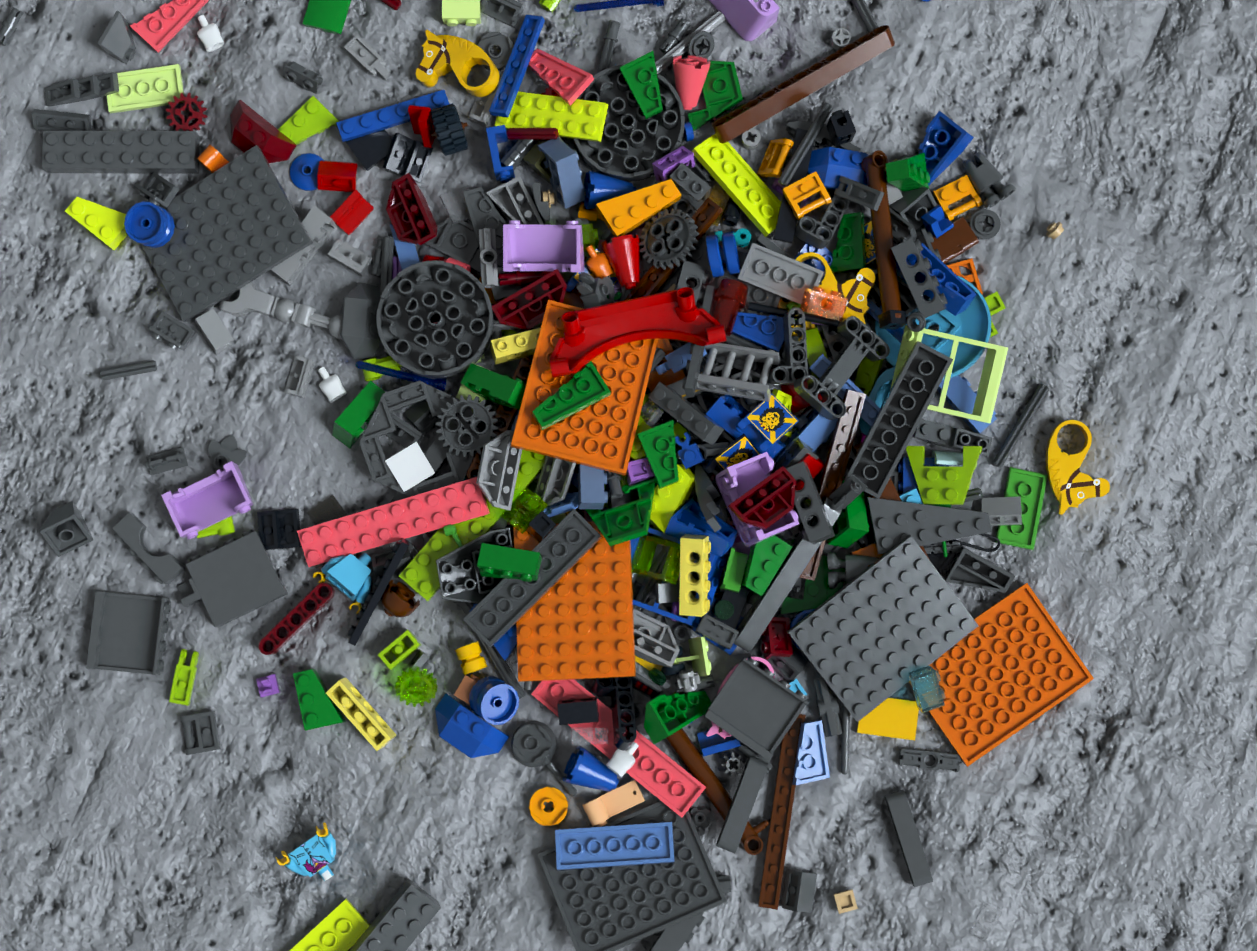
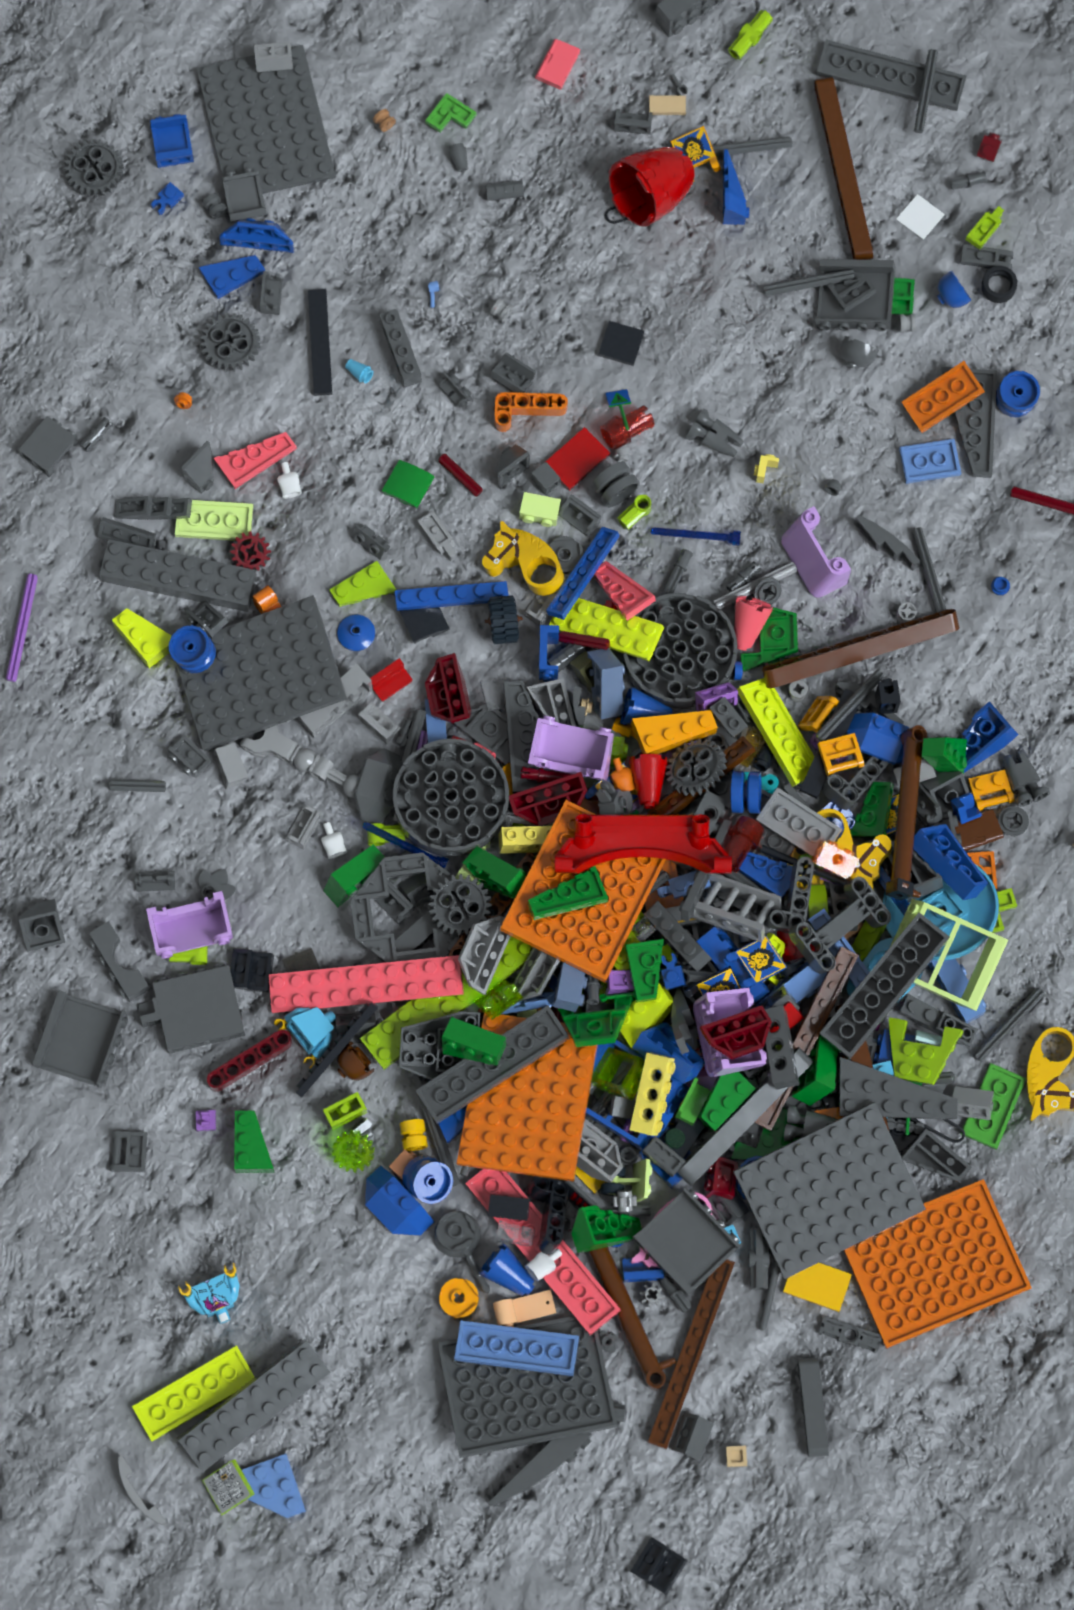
camera: 10 degrees right, 10 degrees down
lime hinge [169,649,199,706] -> none
dark red wedge [230,100,297,163] -> none
red panel [317,161,358,192] -> none
light yellow brick [326,677,396,751] -> none
black slope [382,133,433,183] -> none
white sticker [385,442,435,492] -> none
red panel [408,105,435,148] -> none
bright green hand [444,524,463,547] -> none
light grey piece [478,228,499,288] -> none
black panel [527,511,556,543] -> none
green wing [619,51,663,119] -> none
clear green piece [648,668,666,686] -> none
dark grey beam [716,756,768,854] -> none
wing [792,720,830,785] -> none
dark grey hinge [829,474,868,511] -> none
dark grey plate [834,176,884,211] -> none
dark grey brick [891,237,948,318] -> none
dark grey plate [907,312,926,332] -> none
clear light blue brick [908,666,946,713] -> none

